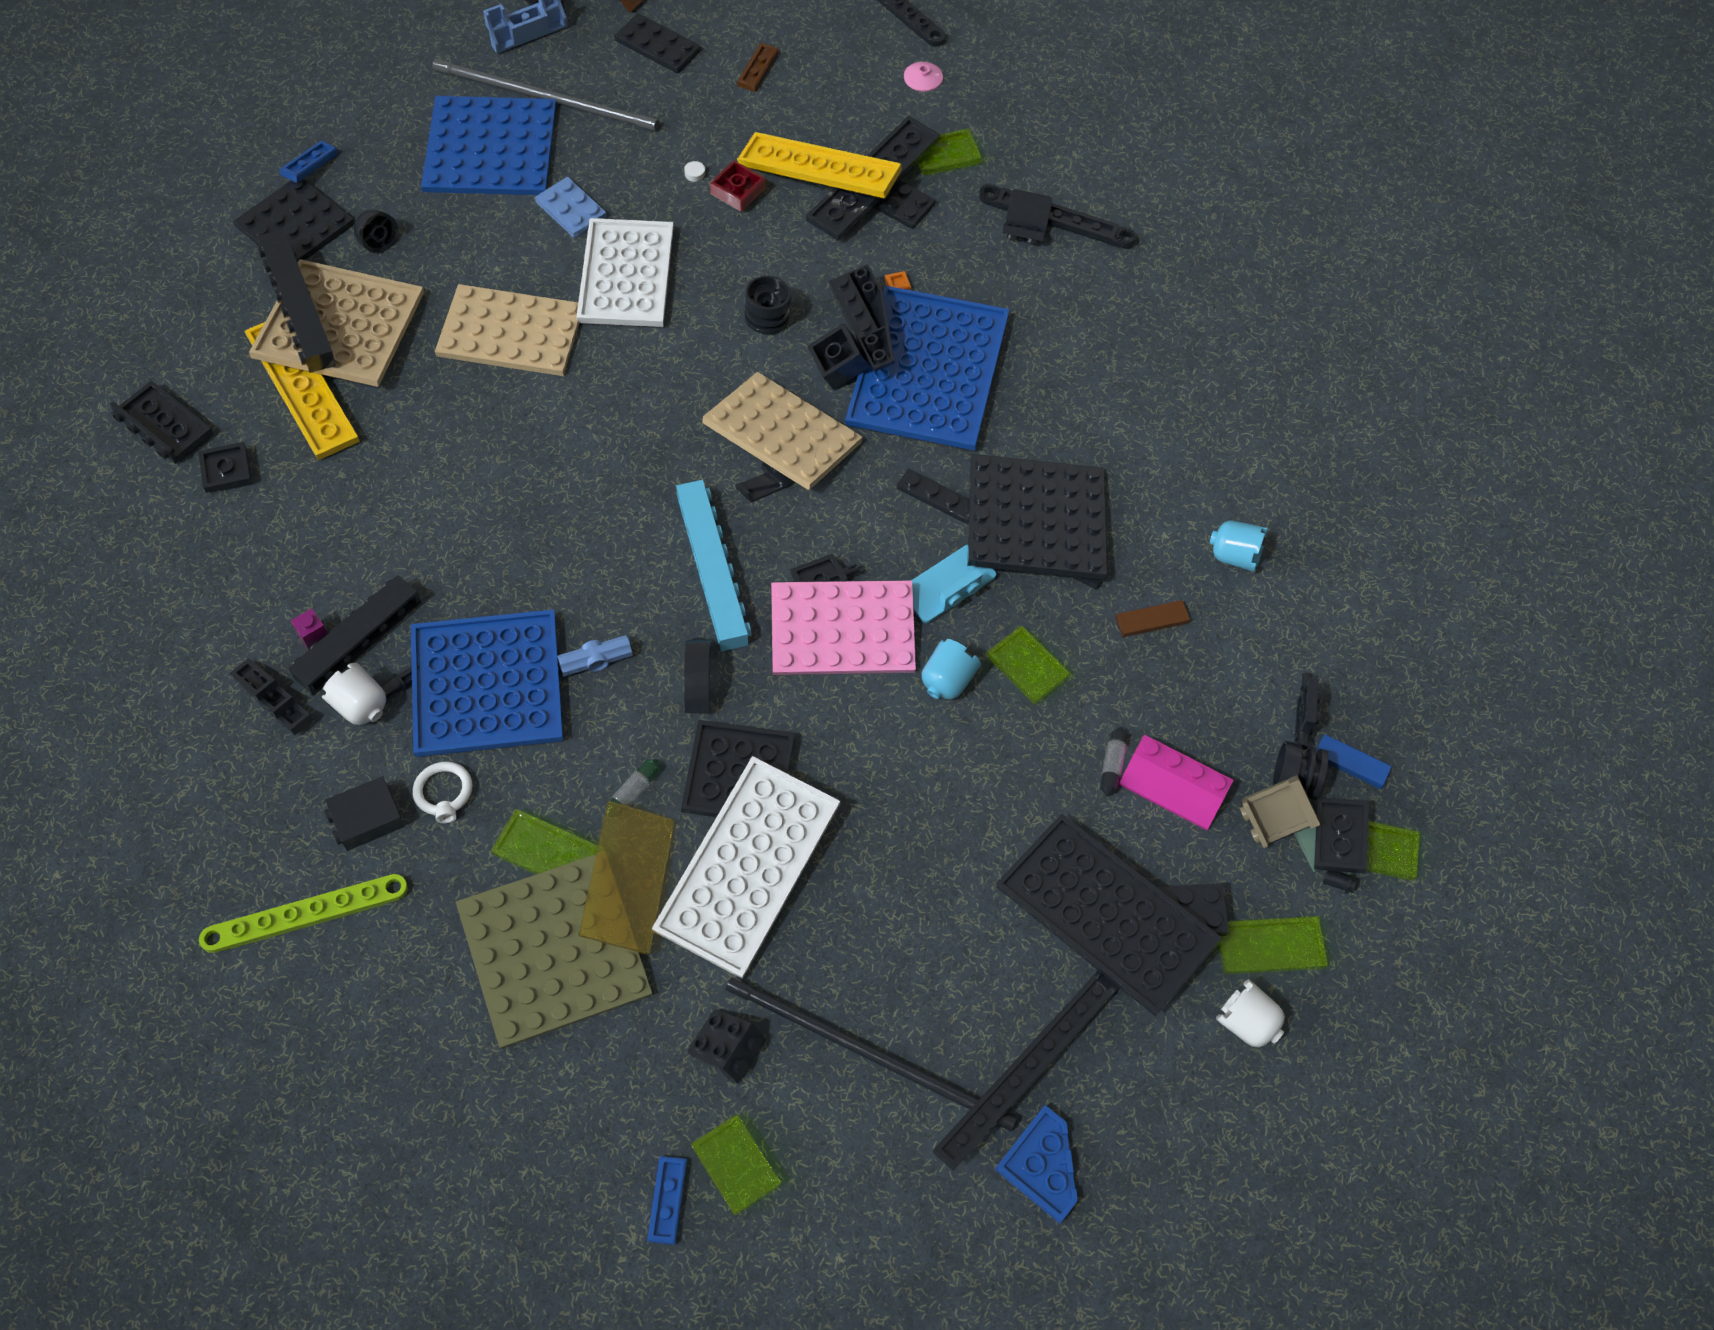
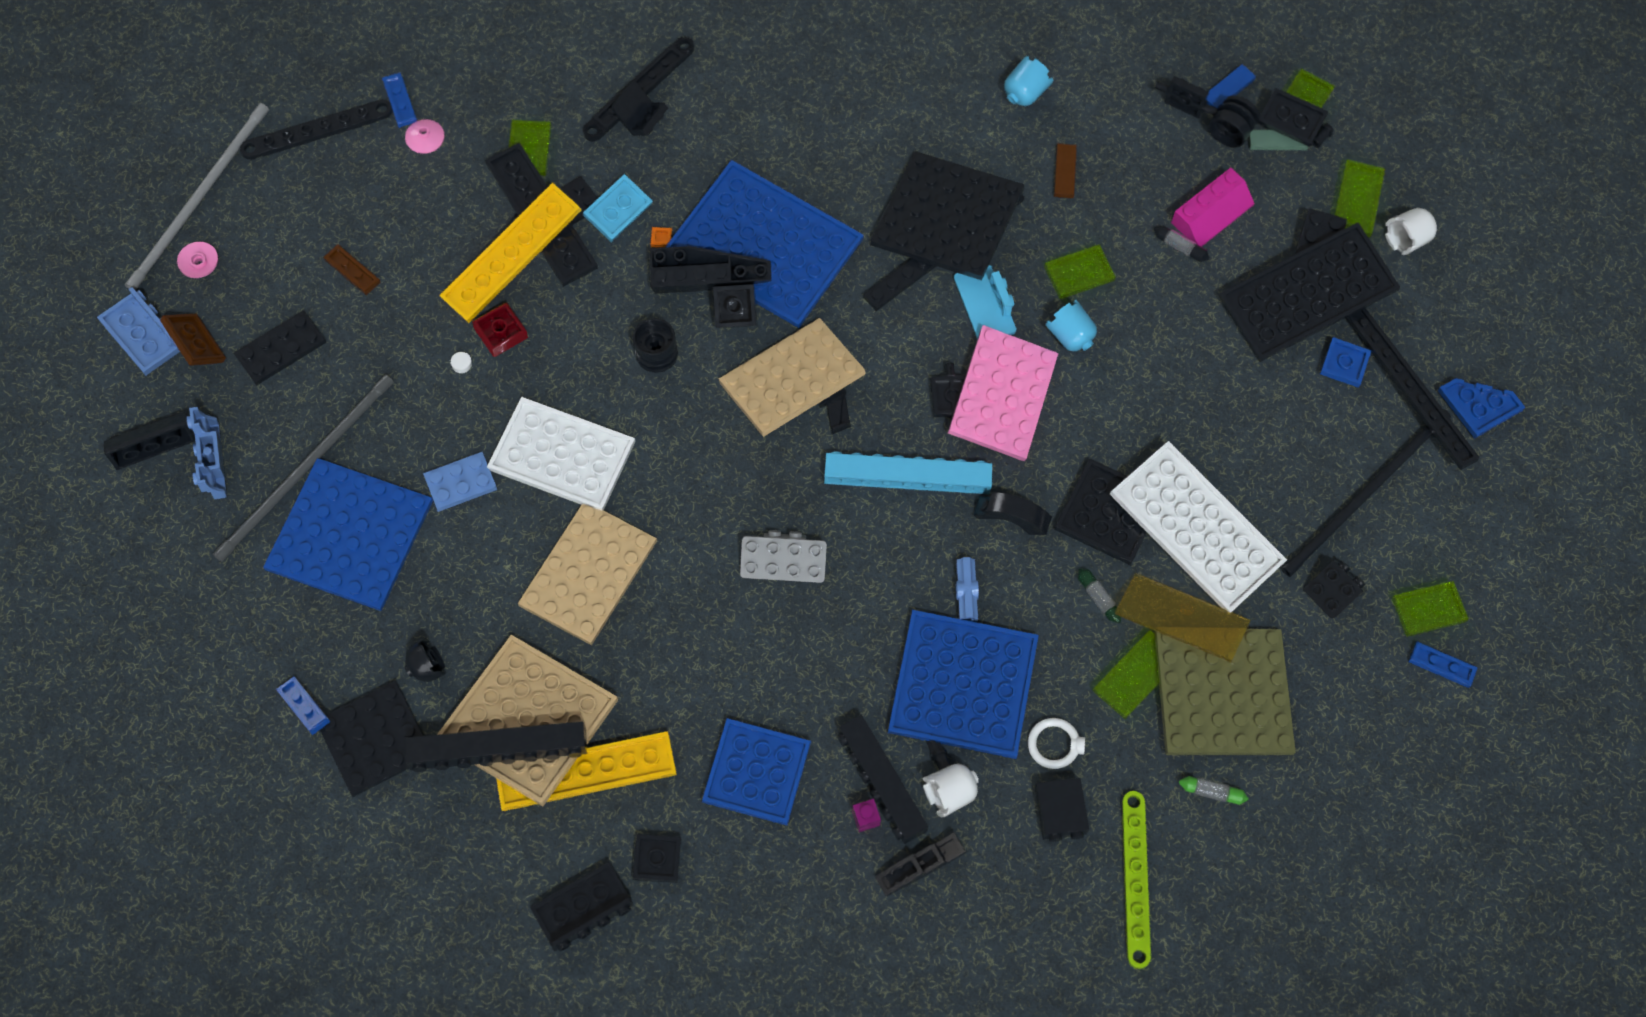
camera: 70 degrees left, 5 degrees up
dark tan panel [1240,775,1320,848] -> none
none -> blue tile [382,72,417,127]
none -> medium azure plate [583,174,653,242]
none -> blue plate [702,718,811,826]
none -> light grey bracket [740,530,827,583]
none -> piece [1179,776,1248,805]
none -> blue plate [1320,337,1372,388]

